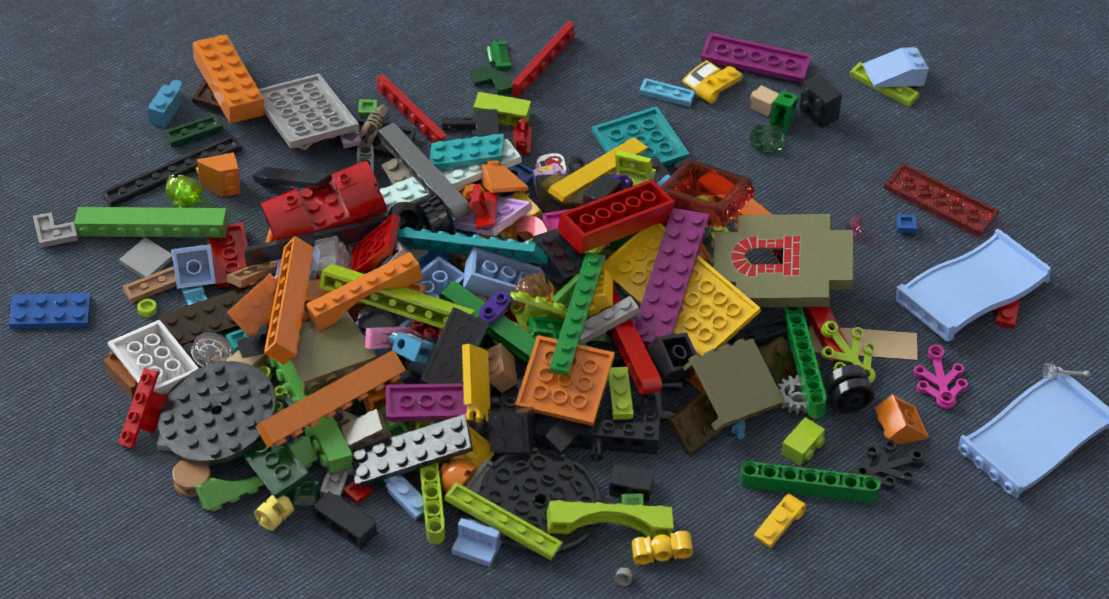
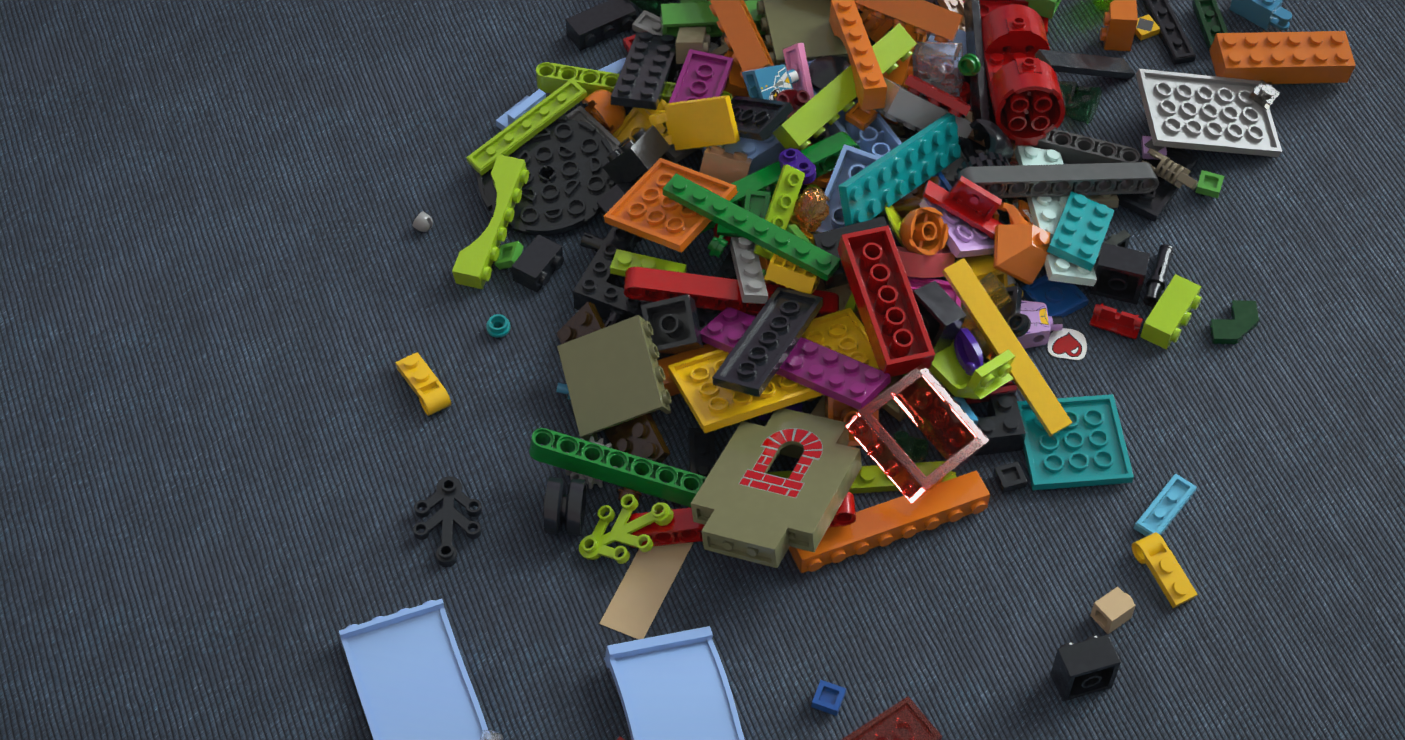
camera: 110 degrees right, 5 degrees up
red plate [376,74,447,143] -> none
green piece [487,41,511,70] -> none
red plate [512,21,576,97] -> none
yellow piece [632,531,693,565] -> none
slope [682,61,721,91] -> none
magenta plate [701,33,812,83] -> none
green beam [739,461,881,503] -> none
clear green dish [749,124,785,153] -> none
green torso [769,91,799,135] -> none
lime brick [781,417,825,466] -> none
clear pink plate [846,213,863,235] -> none
orange slope [875,395,929,444] -> none
dark pink plant [913,345,968,409] -> none
none -> teal plate [486,314,511,338]
none -> black plate [712,286,823,397]
none -> orange cylinder [899,207,948,255]
none -> green plate [958,53,981,76]
none -> clear smoke plate [1249,80,1280,110]

